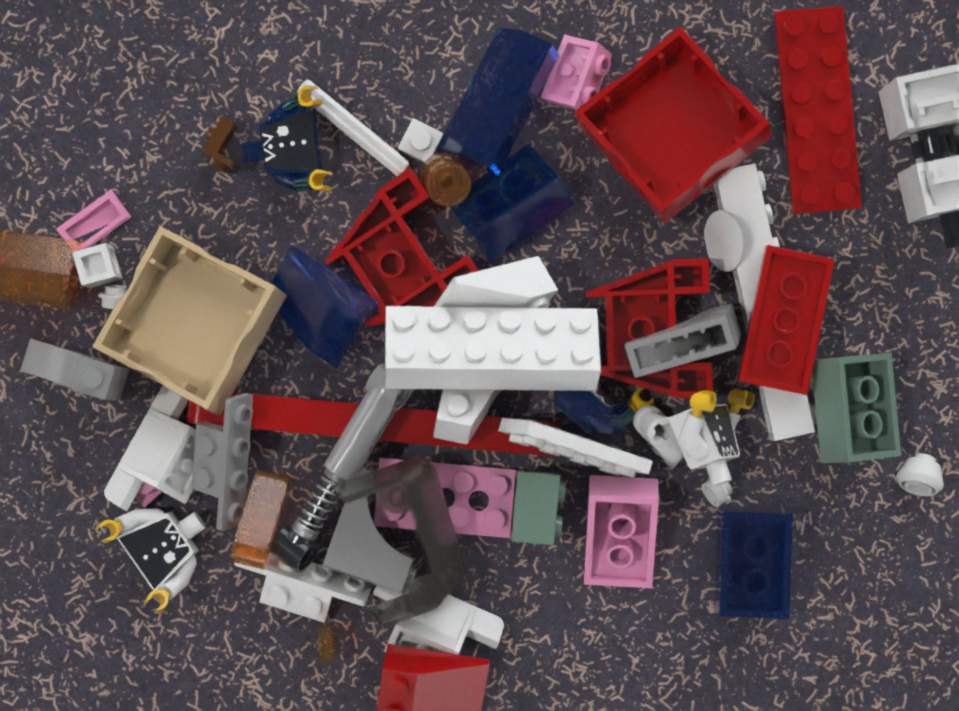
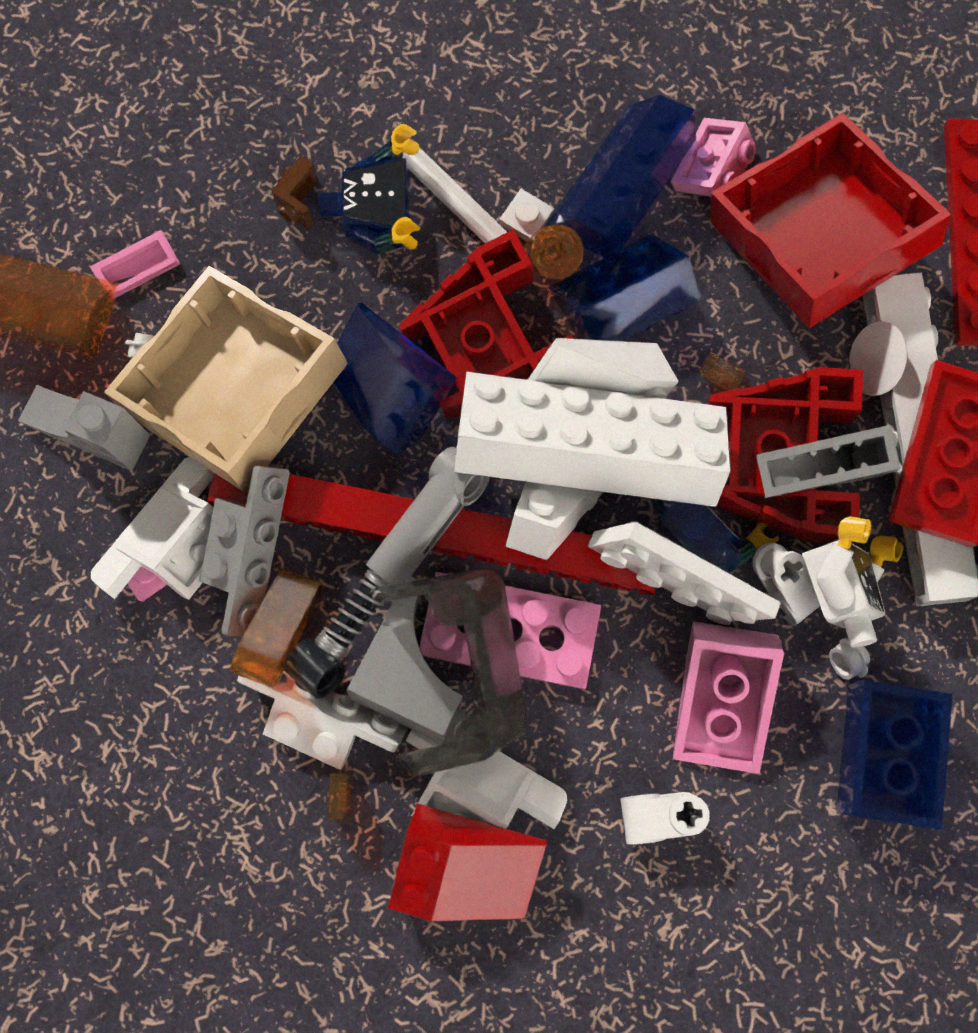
camera: 10 degrees right, 10 degrees down
white brick [72,243,123,288] -> none
torso [96,508,206,614] -> none
sand green brick [510,469,566,546] -> none
none -> white piece [620,792,710,844]
none -> clear orange tile [698,352,746,391]

